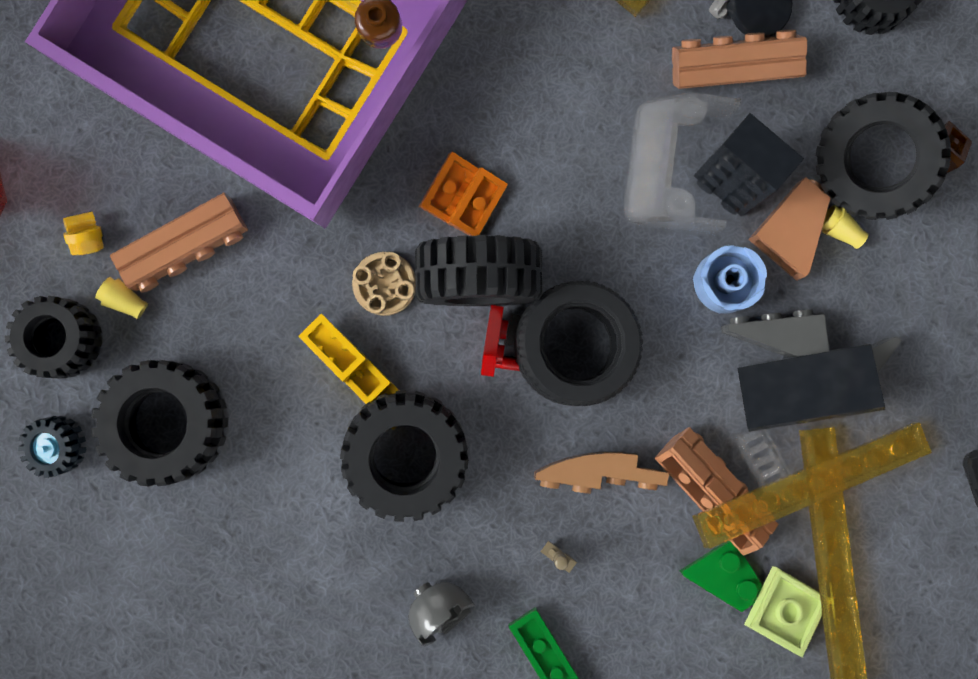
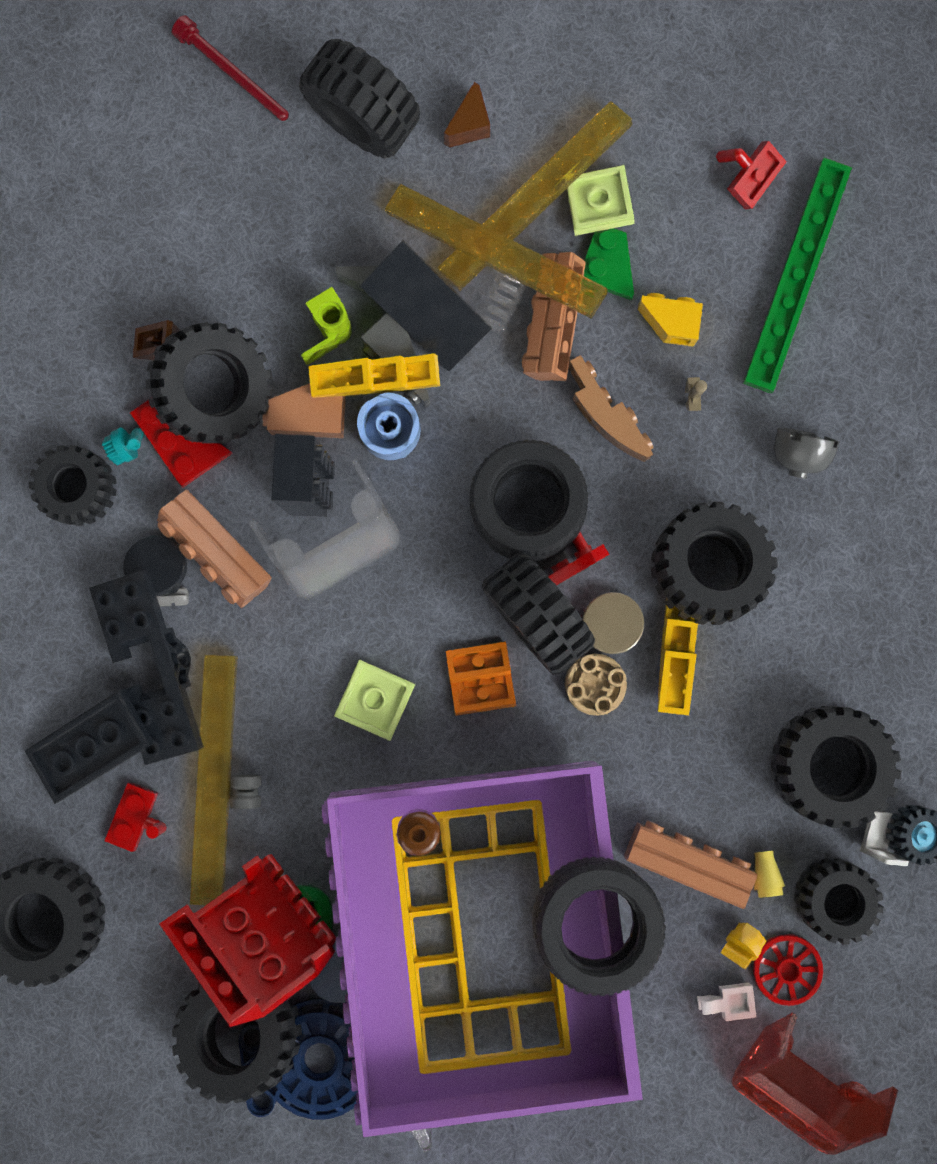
camera: 120 degrees left, 0 degrees up
light yellow cone [822,205,869,249] -> none
none -> teal piece [102,427,144,466]
none -> red wing [130,400,233,488]
none -> lime piece [301,287,352,365]
none -> yellow slope [309,354,440,398]
none -> yellowish green plate [334,660,416,741]
none -> reddish brown slope [444,82,490,148]
none -> black tyre [532,857,666,996]
none -> dark tan tile [582,592,644,654]
none -> yellow slope [638,293,703,347]
none -> white plate [697,982,756,1021]
none -> red wheel [753,934,823,1006]
none -> white bracket [860,811,909,866]

